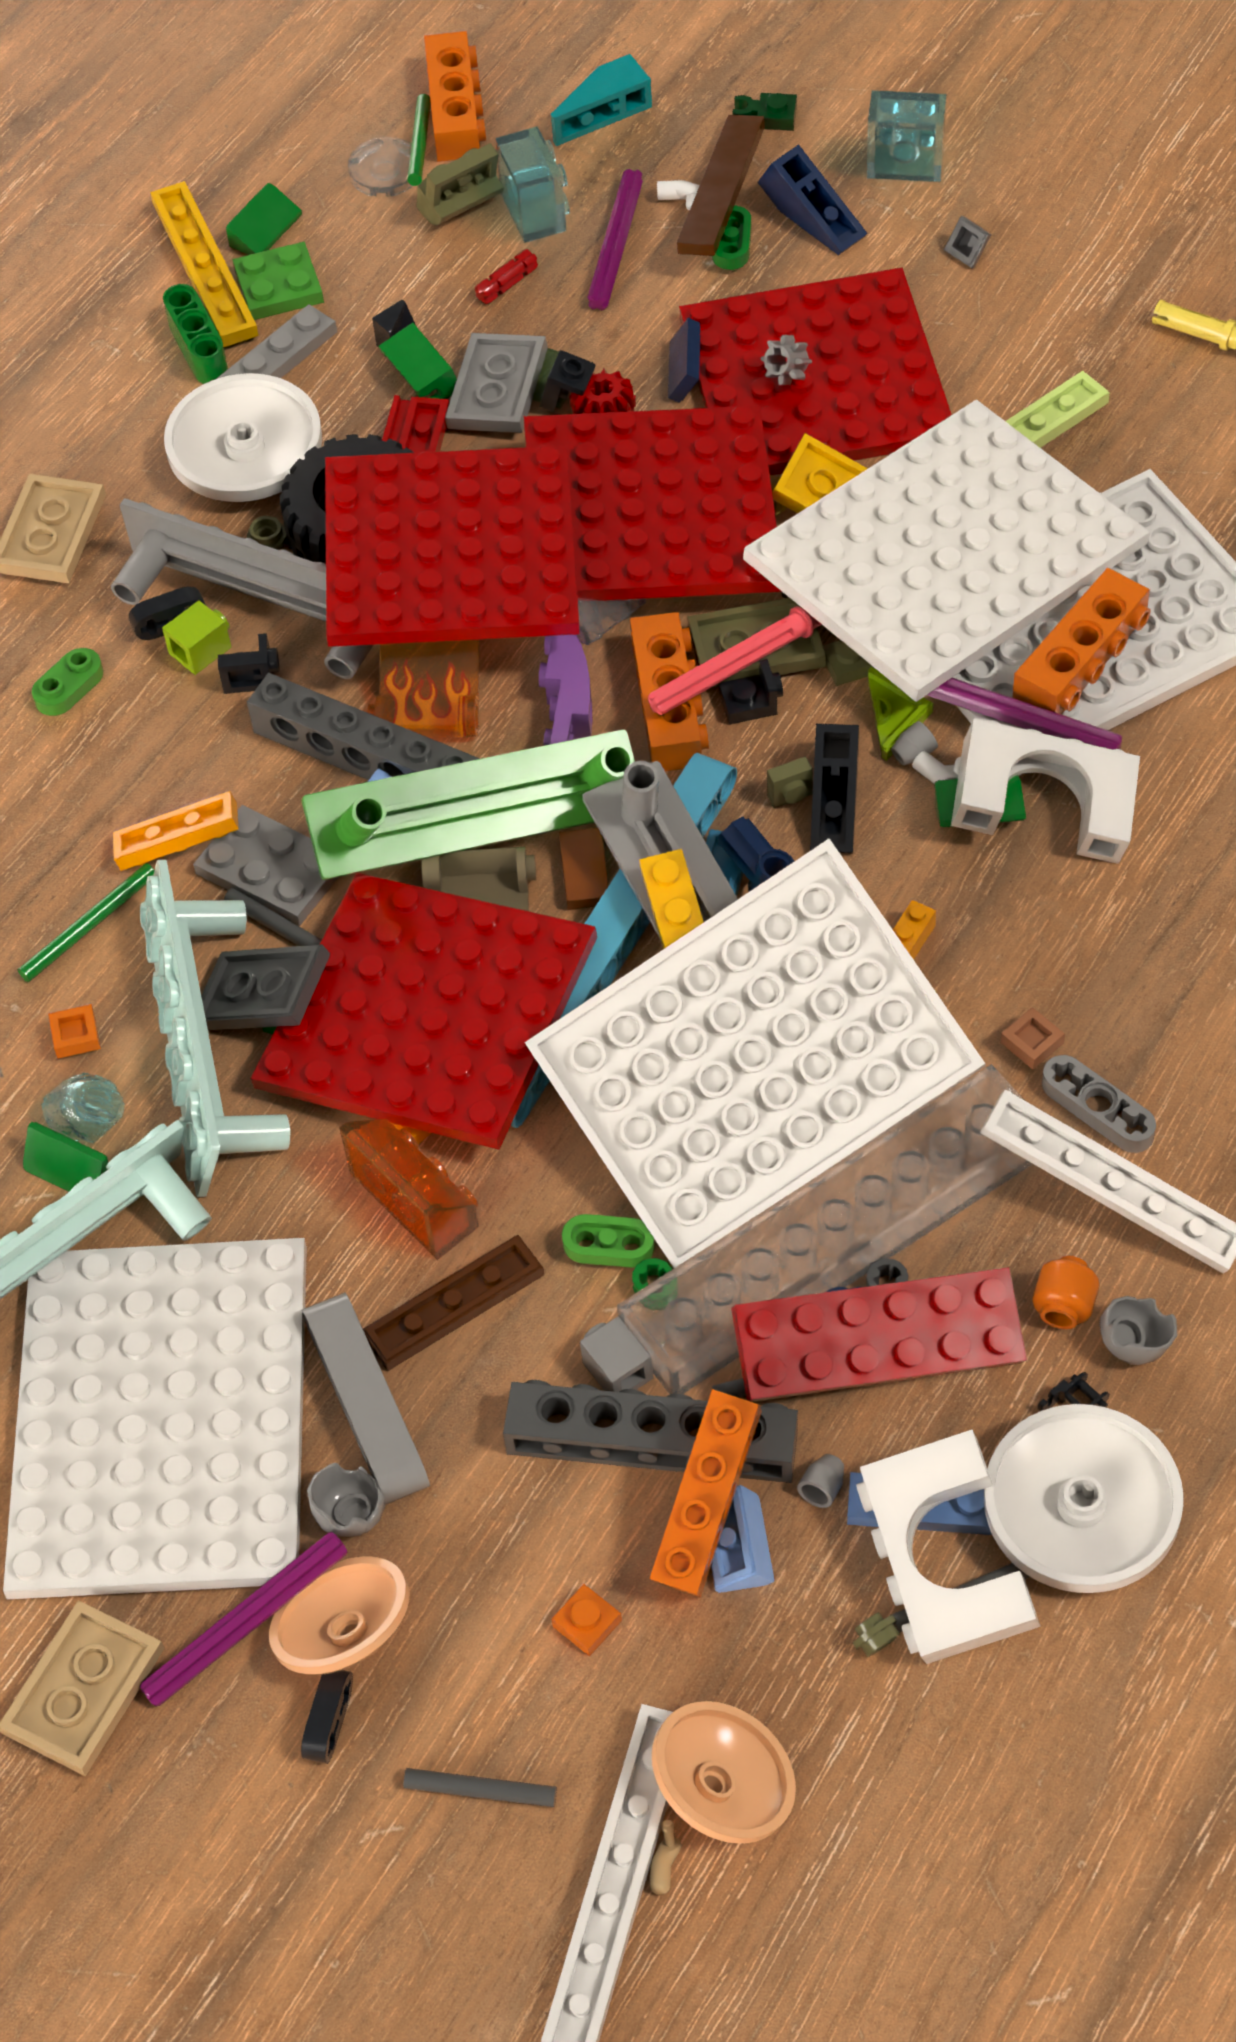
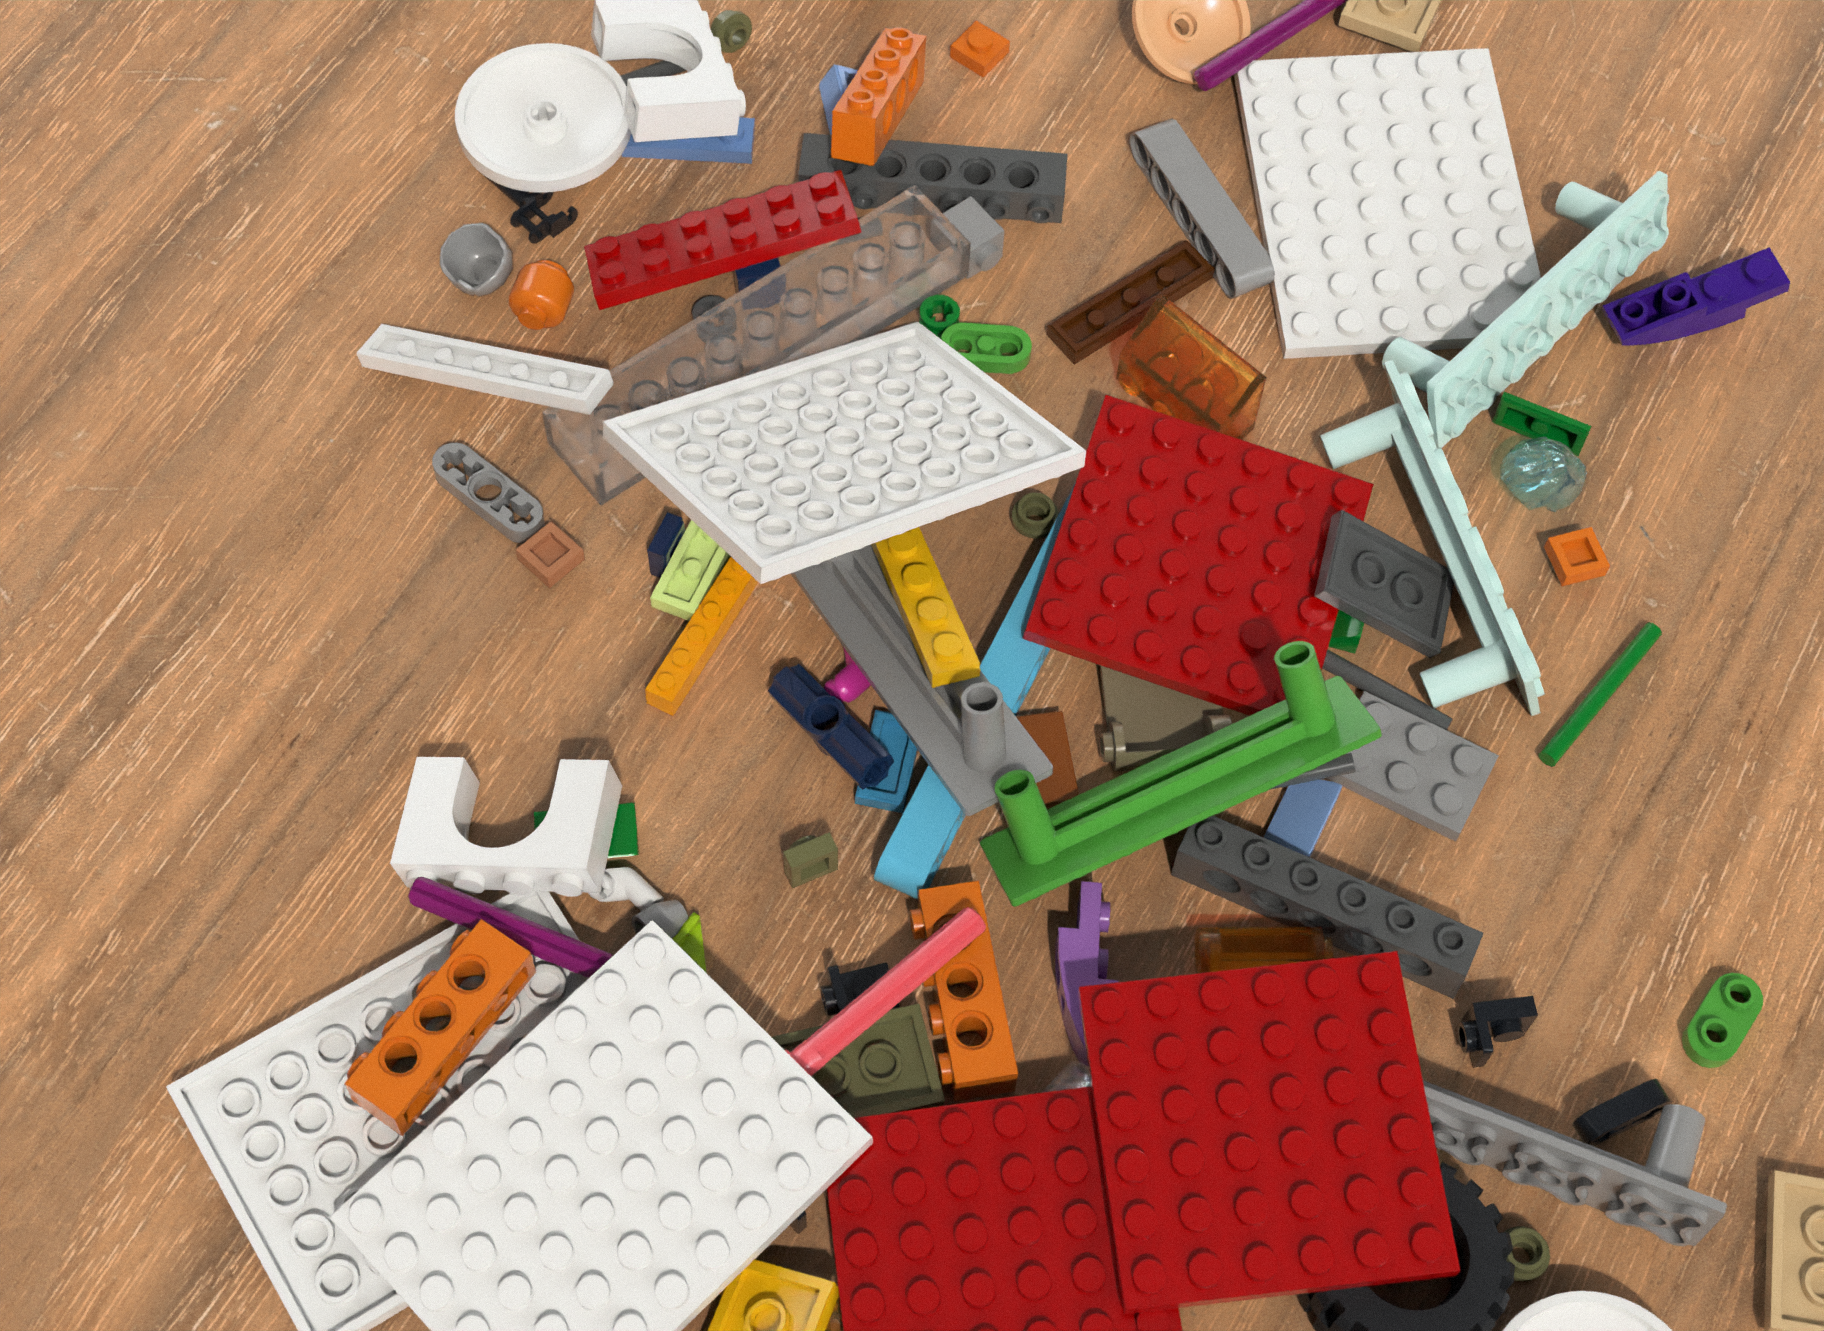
camera: 170 degrees right, 5 degrees up
light orange plate [113,791,239,871] -> none
lime brick [162,600,232,675] -> none
light grey hair [307,1463,386,1537] -> none
light grey hose [797,1454,845,1508] -> none
black slope [810,723,860,853] -> none

